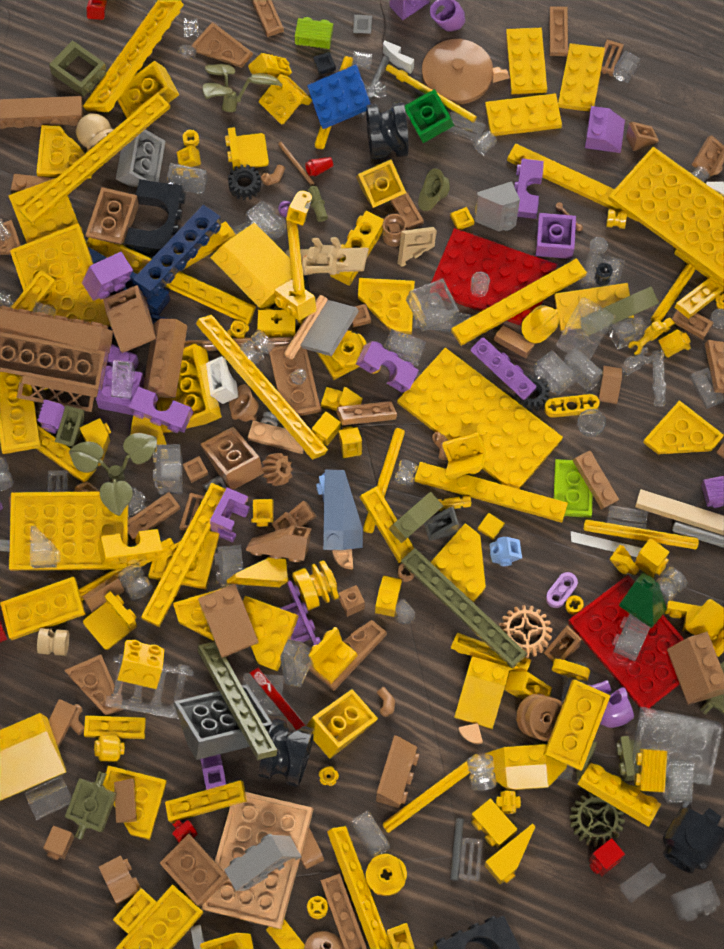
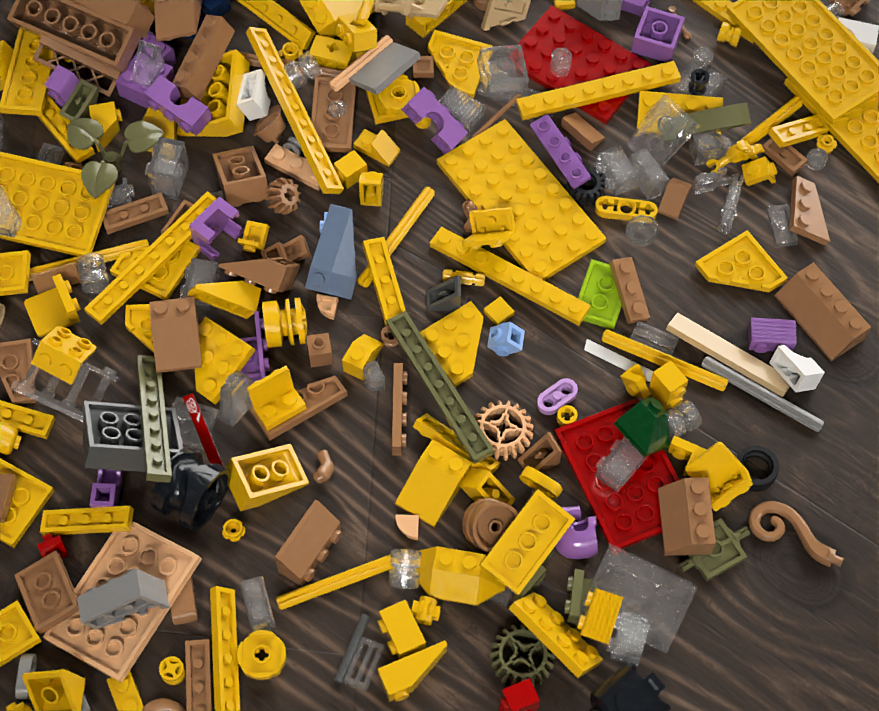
camera: 15 degrees right, 5 degrees down
yellow arch [97,529,163,567] -> none
medium nougat plate [182,456,208,483] -> none
medium nougat plate [337,401,397,425] -> none
olive slope [389,492,443,543] -> none
clear wheel [394,460,418,485] -> none
yellow piece [521,305,559,343] -> none
none -> medium nougat plate [392,363,407,456]
none -> medium nougat axle [472,93,521,138]

